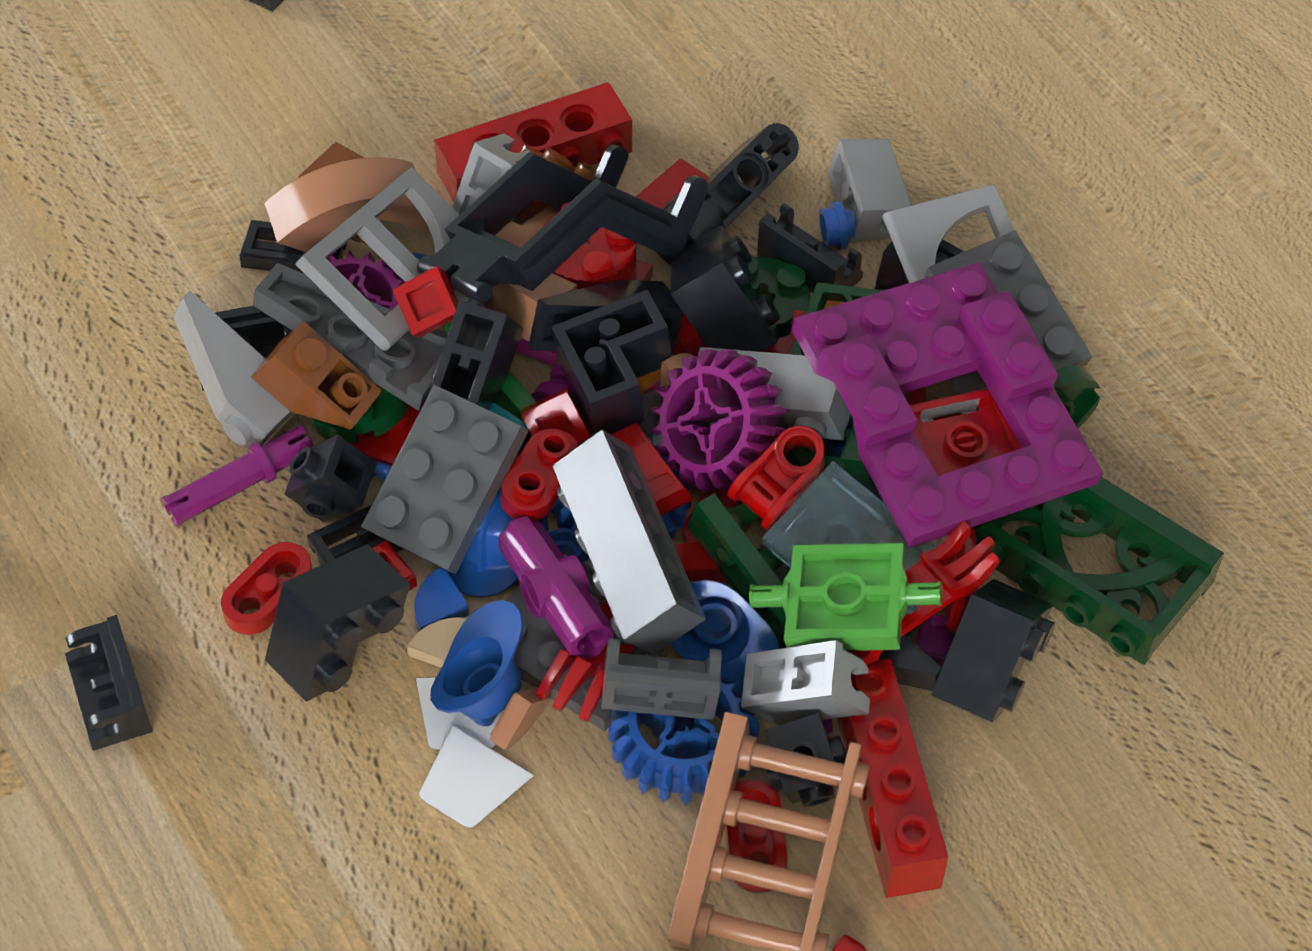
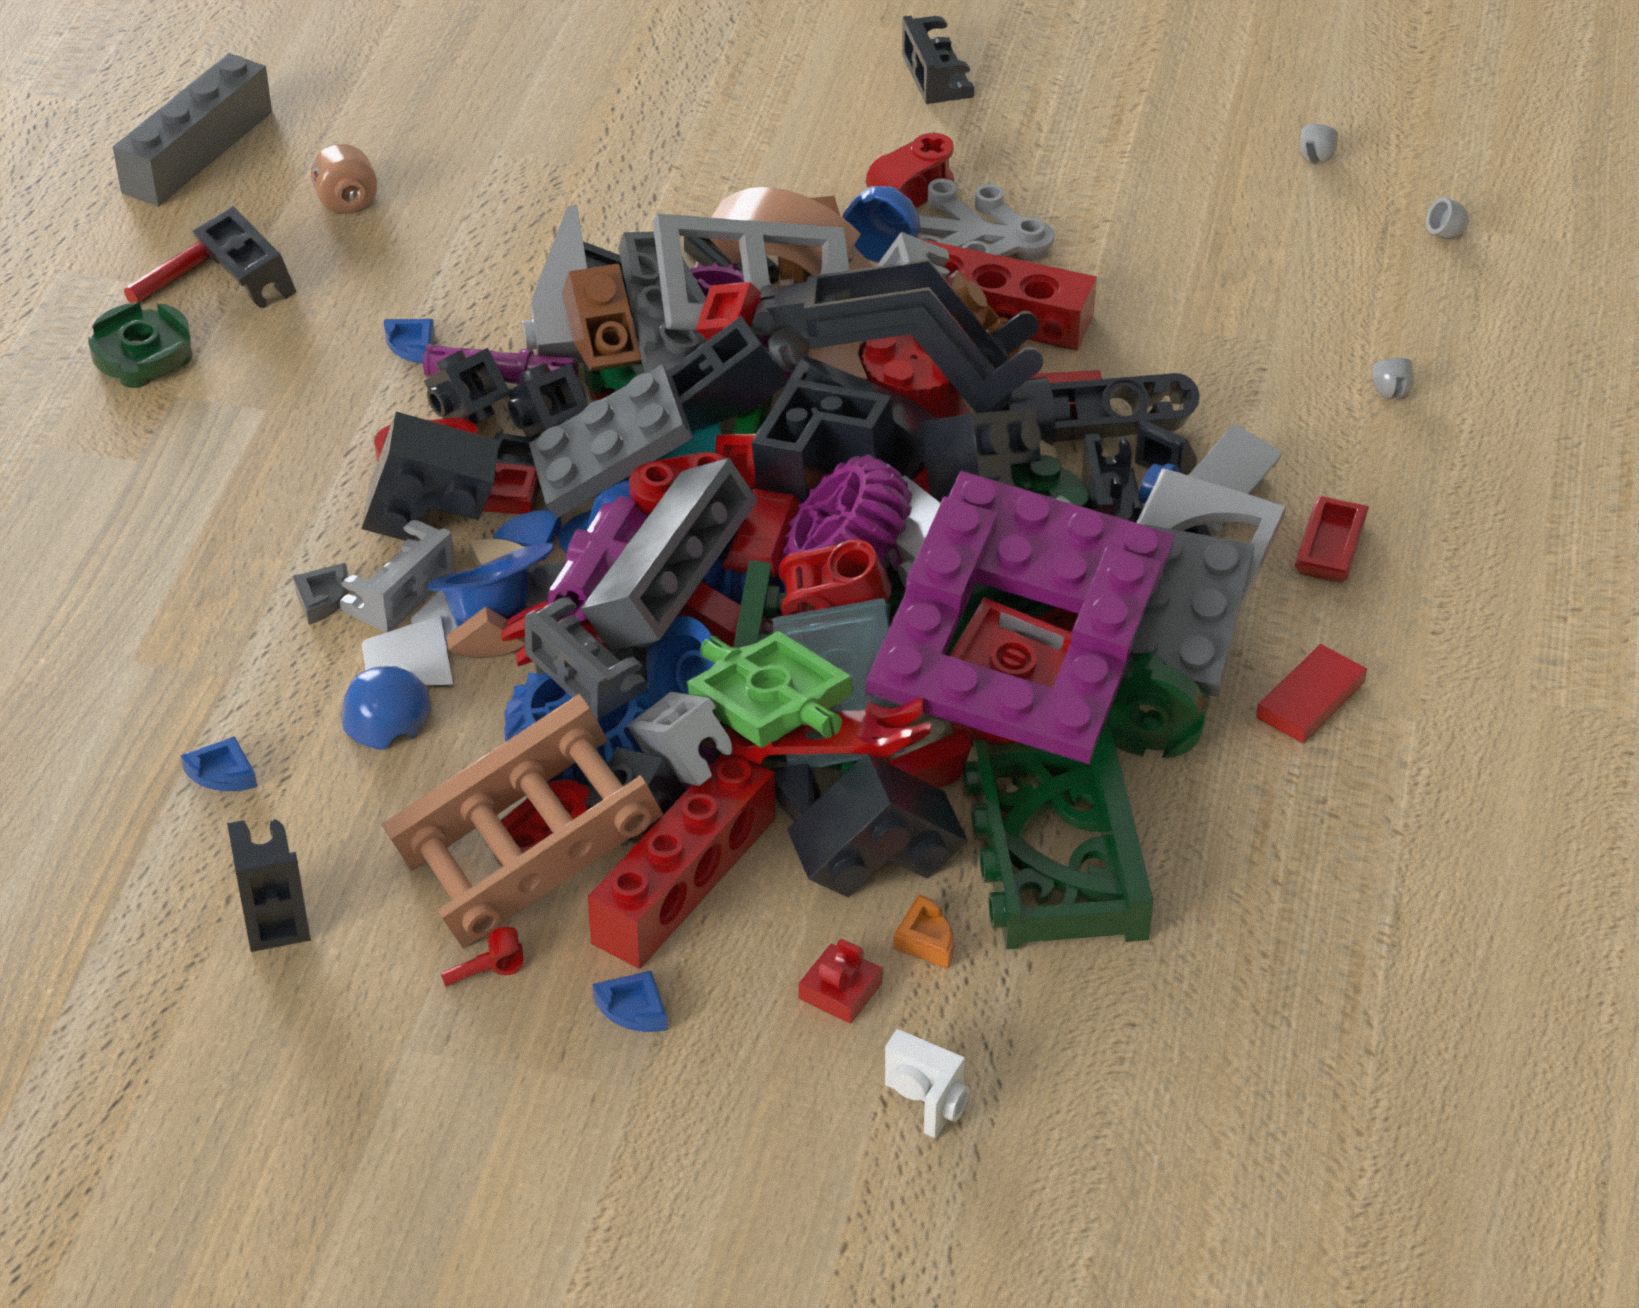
camera: 45 degrees right, 10 degrees down
black hinge [65,615,152,751] -> none
none -> dark grey tile [293,563,349,624]
none -> light grey hinge [340,520,456,633]
none -> blue hair [341,666,432,750]
none -> blue tile [384,319,435,364]
none -> black brick [424,348,511,424]
none -> blue tile [592,970,668,1032]
none -> red tile [799,938,883,1024]
none -> blue hair [842,186,921,263]
none -> red piece [865,132,954,208]
none -> white bracket [885,1029,970,1139]
none -> orange tile [893,894,954,969]
none -> light grey plant [918,179,1054,261]
none -> black slope [1135,419,1197,475]
none -> red tile [1256,643,1367,743]
none -> red tile [1294,495,1369,583]
none -> light grey hinge [1371,358,1414,399]

